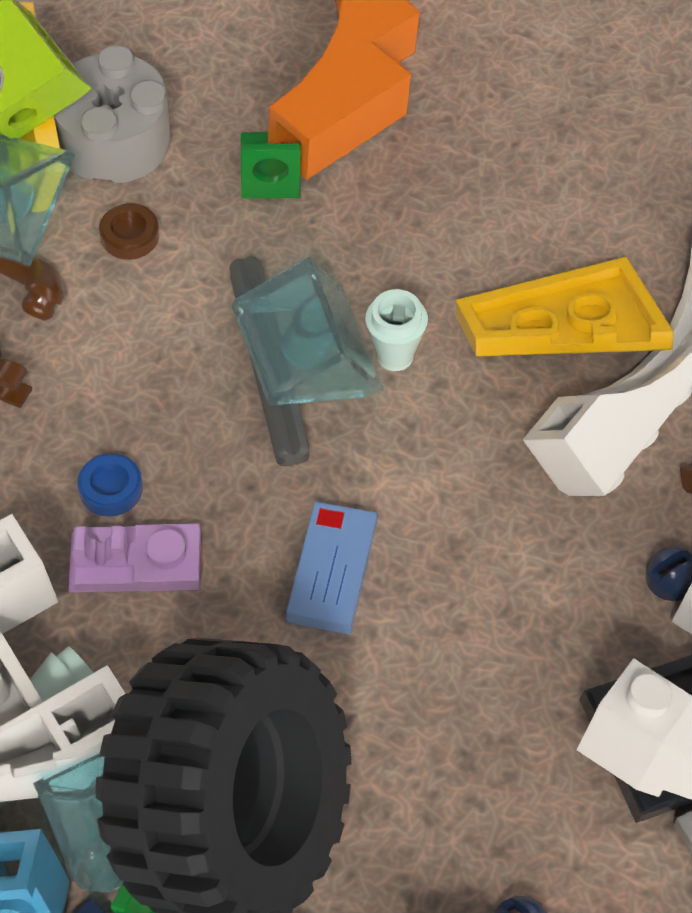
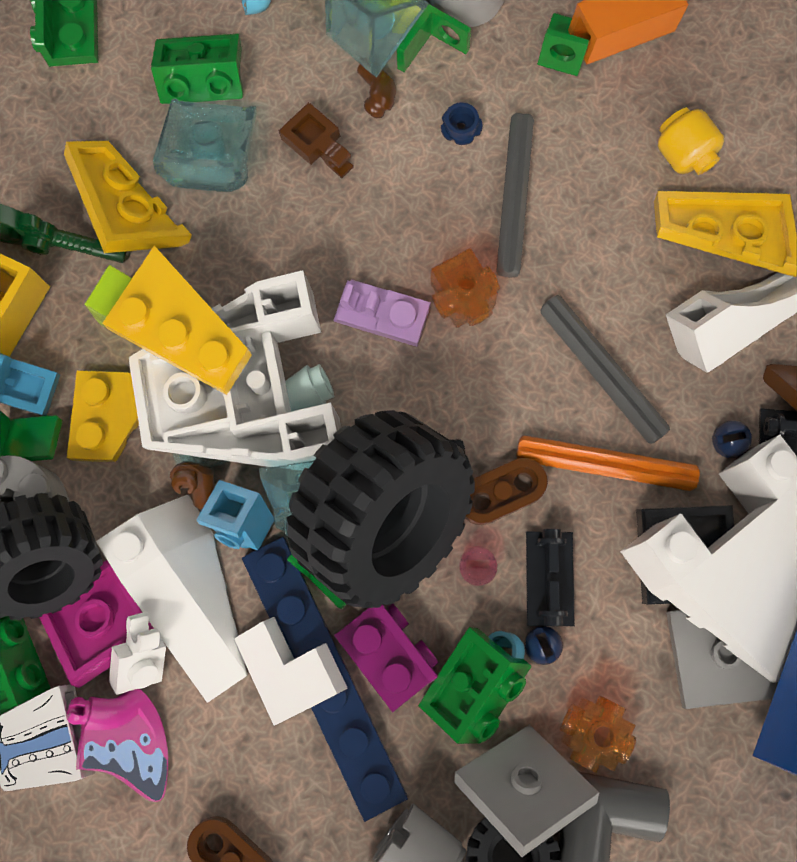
camera: 25 degrees right, 20 degrees up
blue tile [78,454,143,517] -> none
reddish brown tile [99,203,159,260] -> none
clear light blue slope [232,257,385,406] -> none
medium blue tile [286,501,378,635] -> none
light aqua cone [365,289,428,371] -> none
none -> green bracket [397,4,471,73]
none -> clear orange brick [430,248,500,328]
none -> dark blue plate [441,102,483,145]
none -> clear pink hinge [459,546,497,586]
none -> reddish brown plate [465,458,548,525]
none -> orange axle [516,435,700,491]
none -> black hinge [526,529,575,627]
none -> dark grey axle [540,295,670,444]
none -> yellow head [657,107,725,175]

